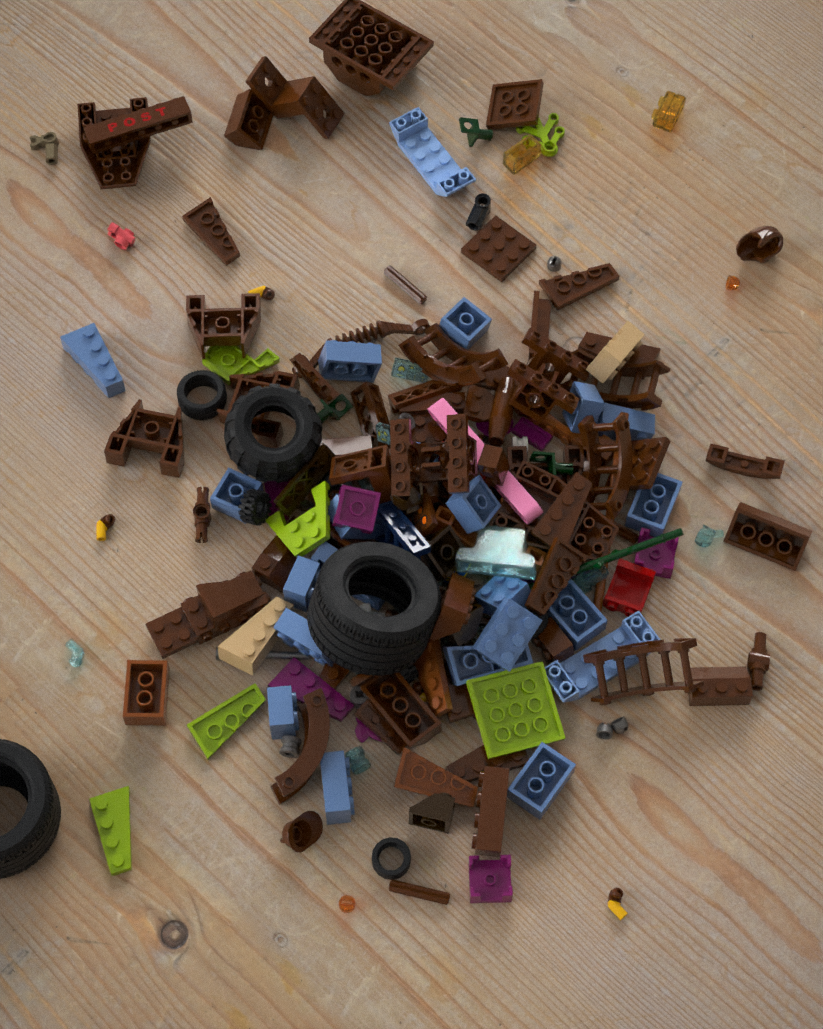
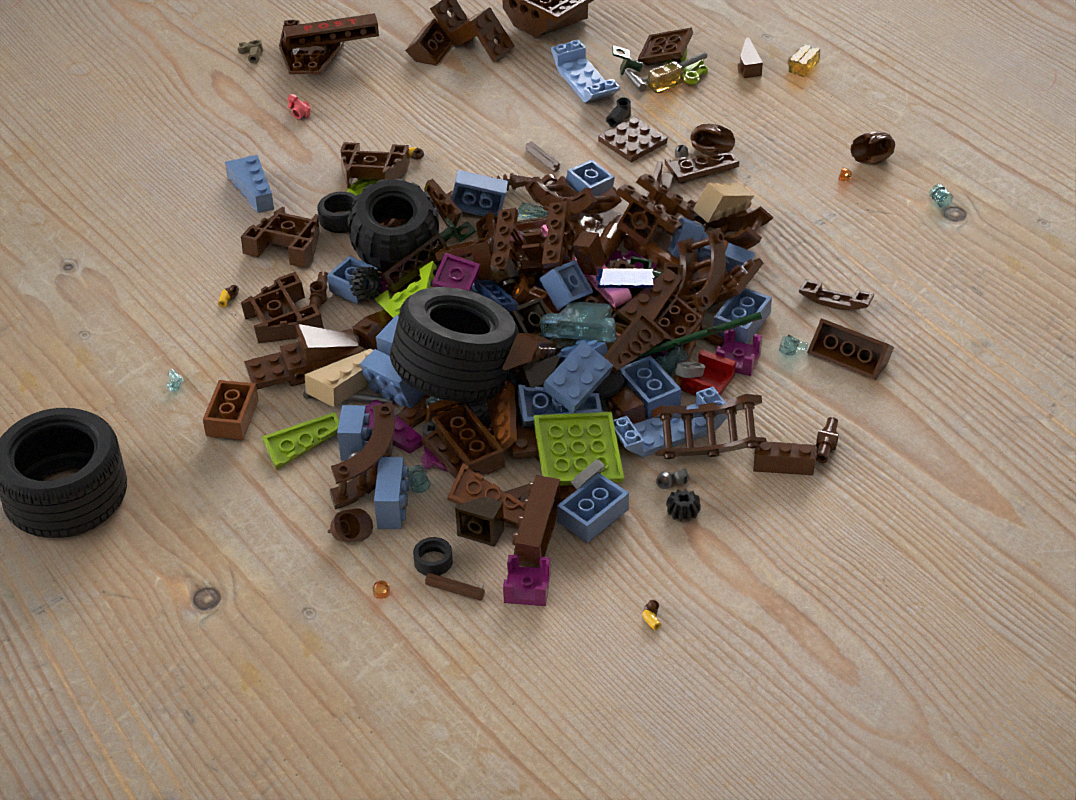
camera: 10 degrees right, 20 degrees down
lime wing [89,786,132,876] -> none
reddish brown wing [182,197,240,266] -> none
none -> reddish brown wedge [241,272,324,343]
none -> light grey beam [571,459,605,490]
none -> clear blue piece [596,269,655,288]
none -> flat silver bar [625,52,707,91]
none -> black gear [666,489,701,522]
none -> light grey beam [675,362,705,378]
none -> reddish brown hair [690,123,735,155]
none -> slope [738,37,763,78]

